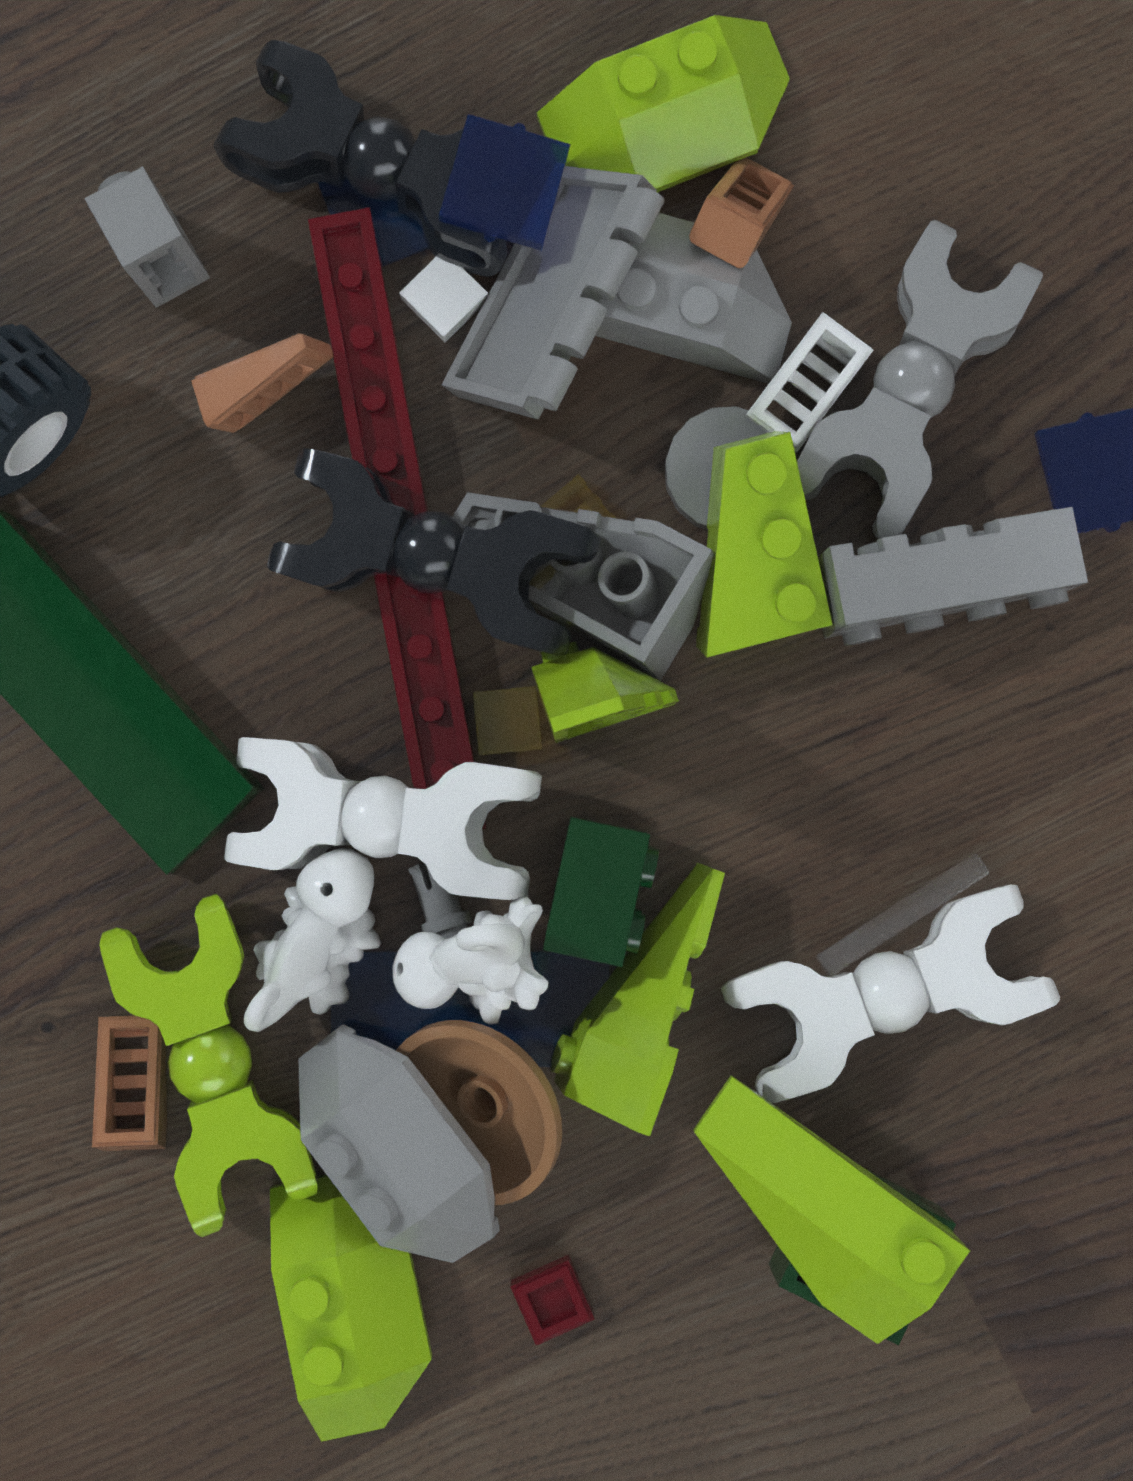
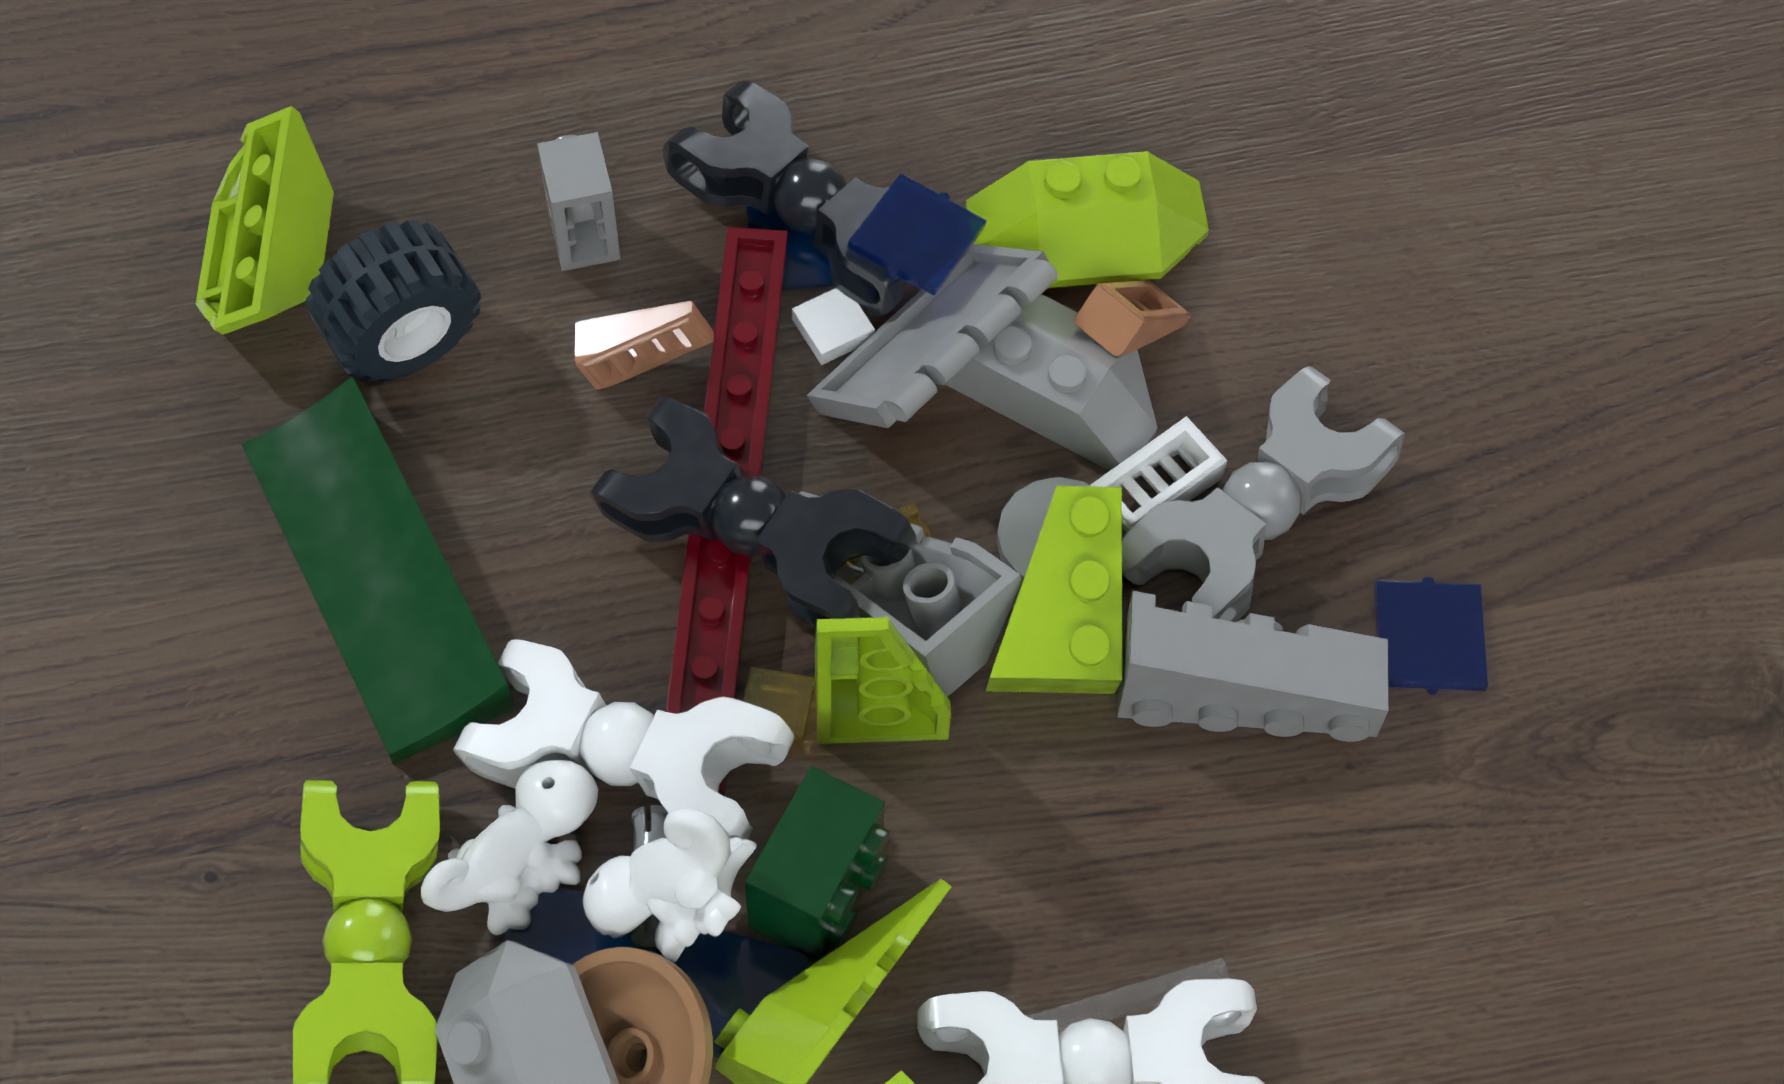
camera: 15 degrees right, 25 degrees down
nougat slope [92,1016,167,1151] -> none

